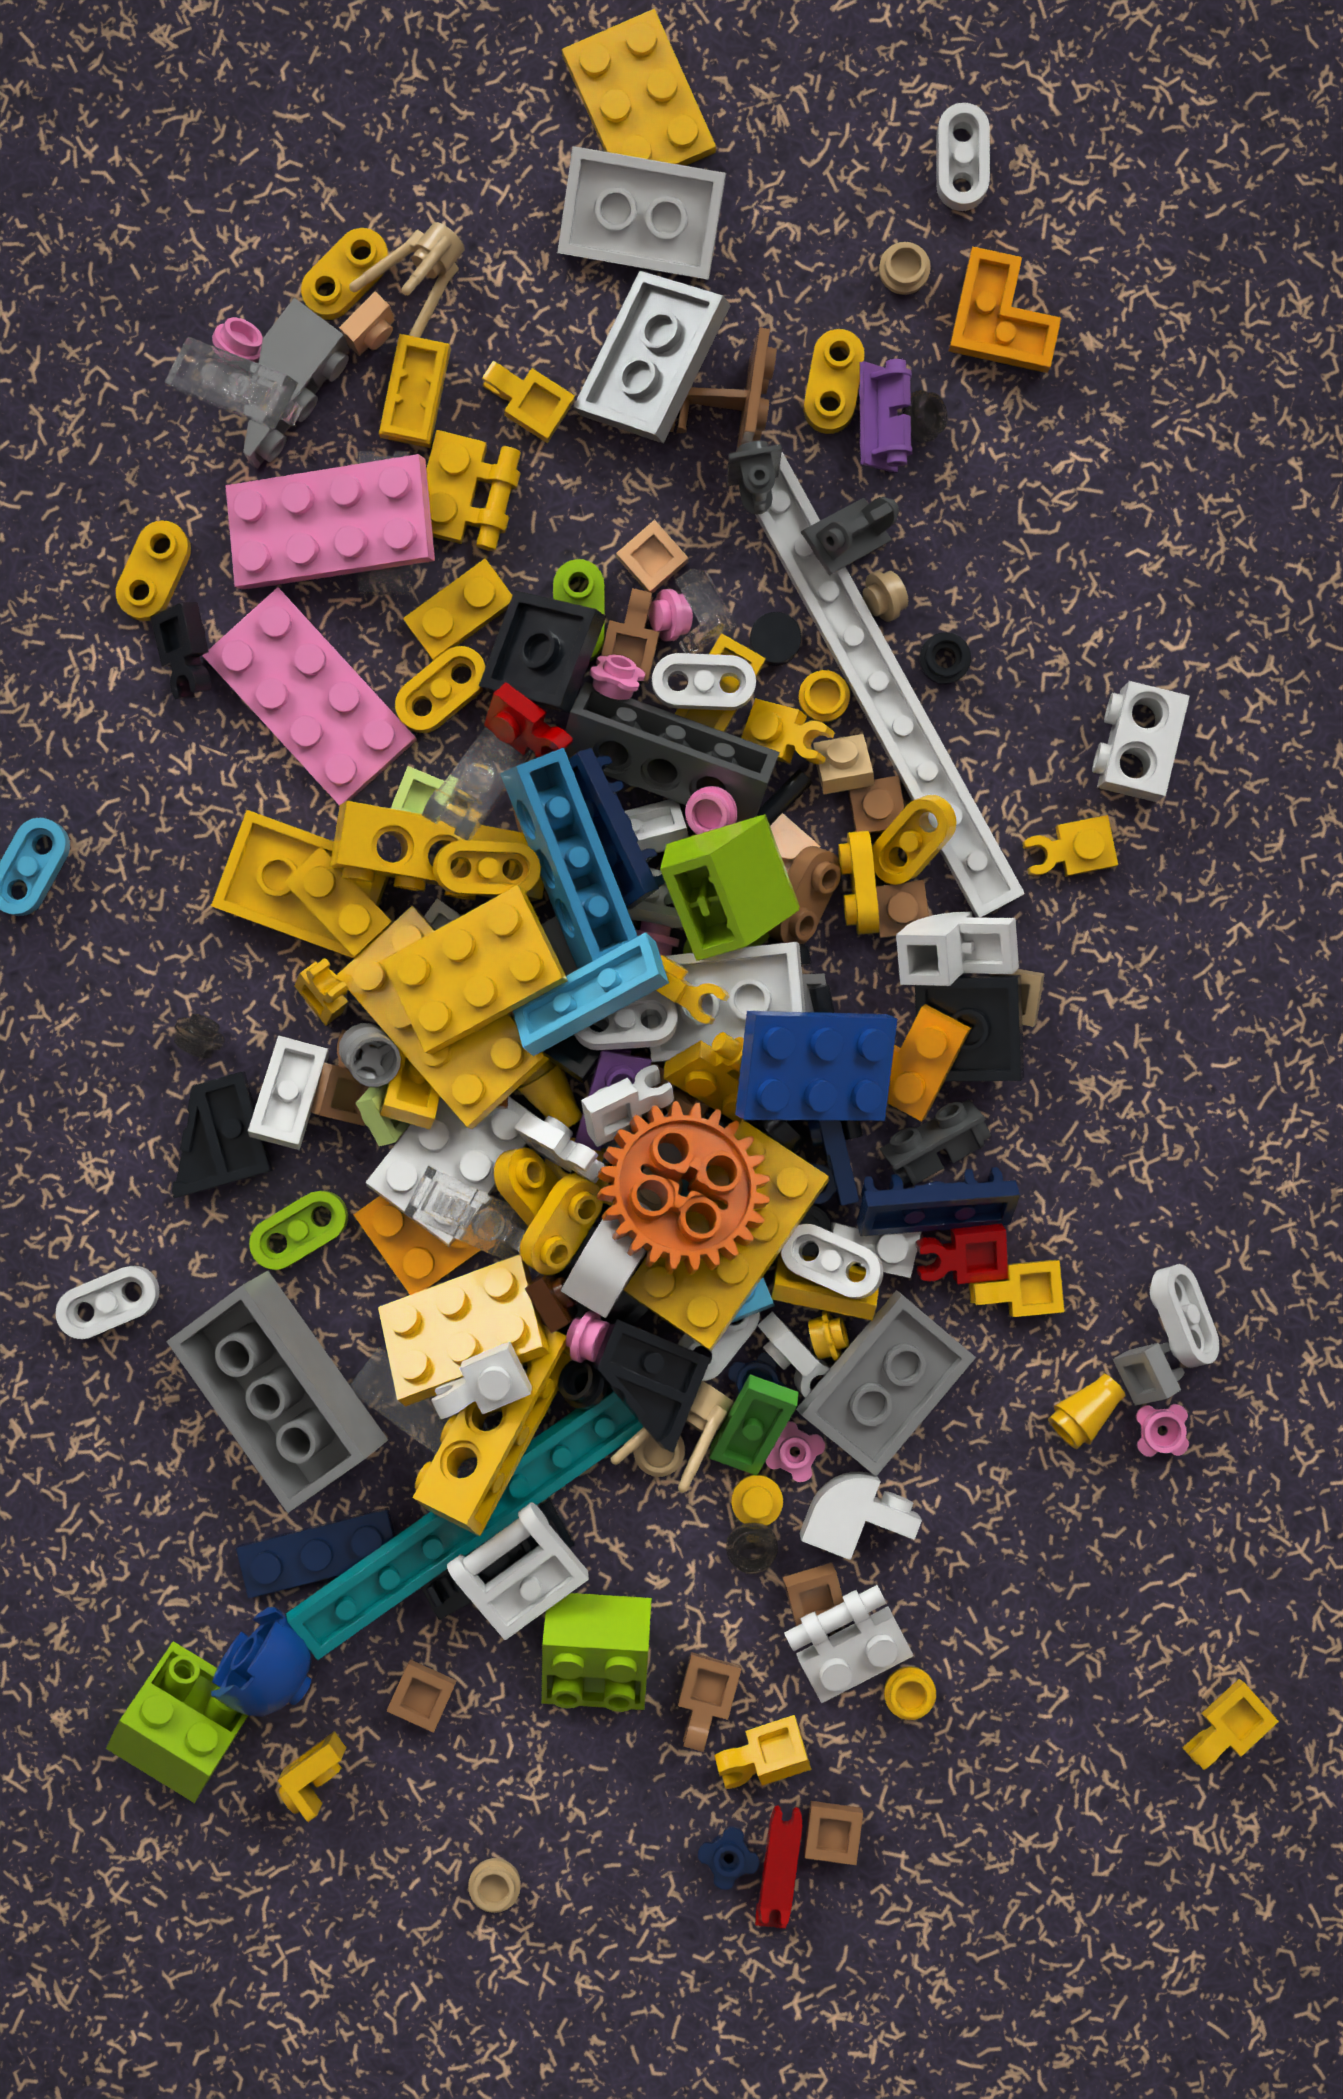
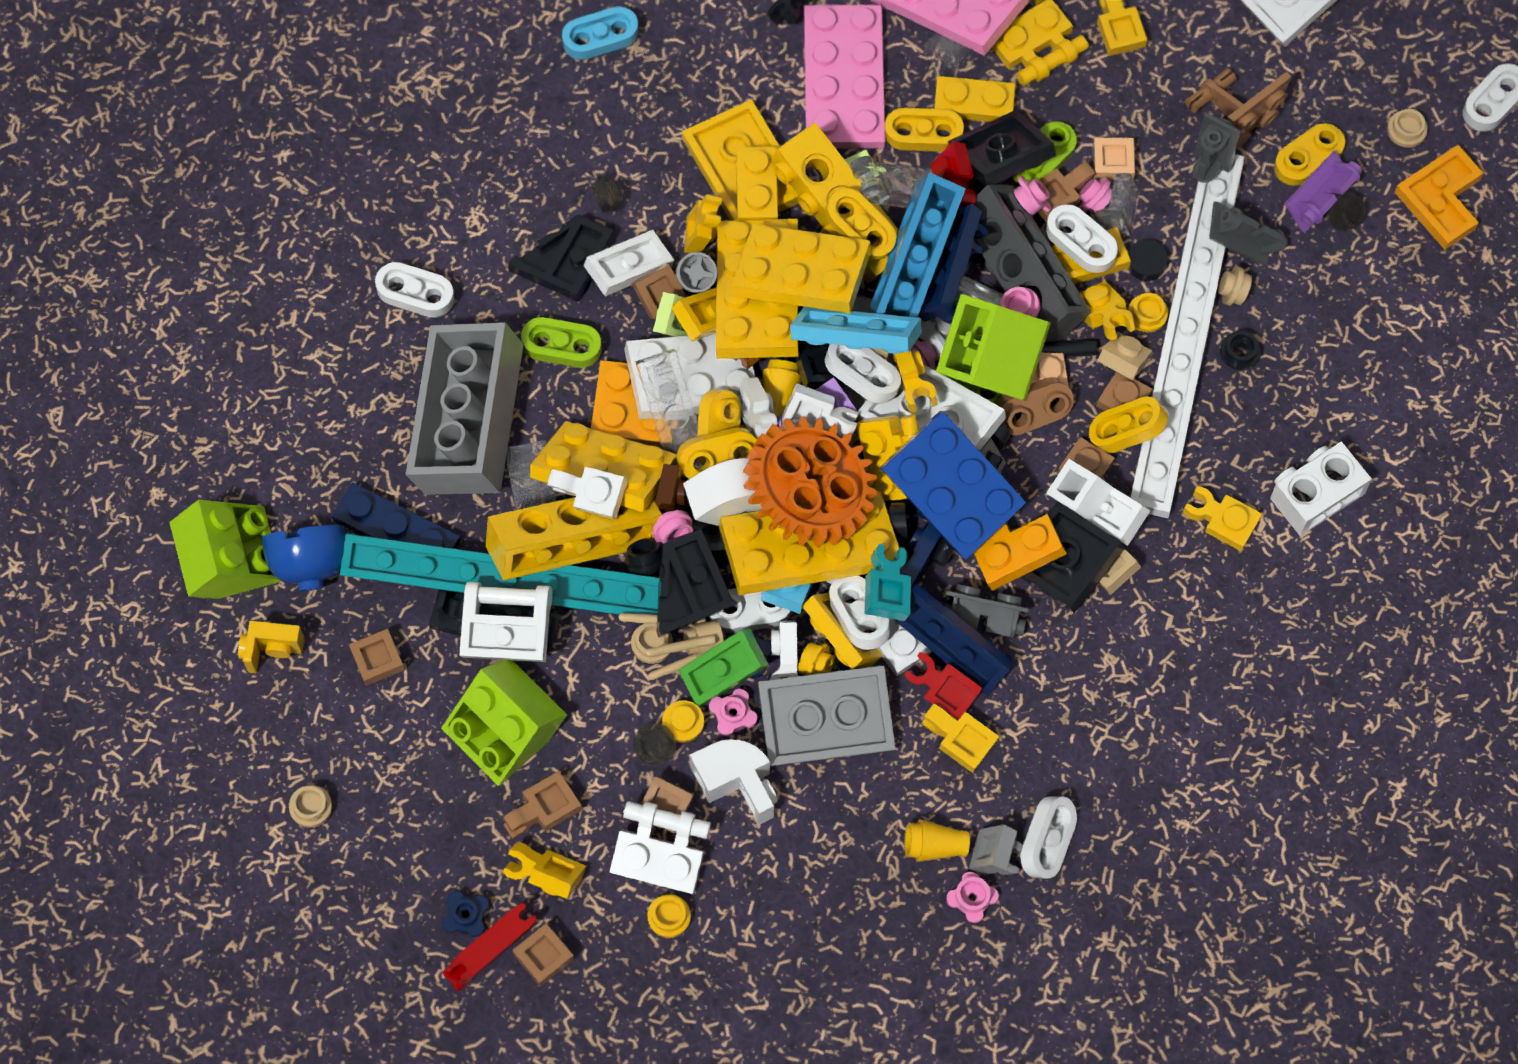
camera: 40 degrees right, 20 degrees down
plate [573,271,731,444] -> none
yellow plate [838,831,879,935] -> none
none -> teal plate [864,544,911,621]

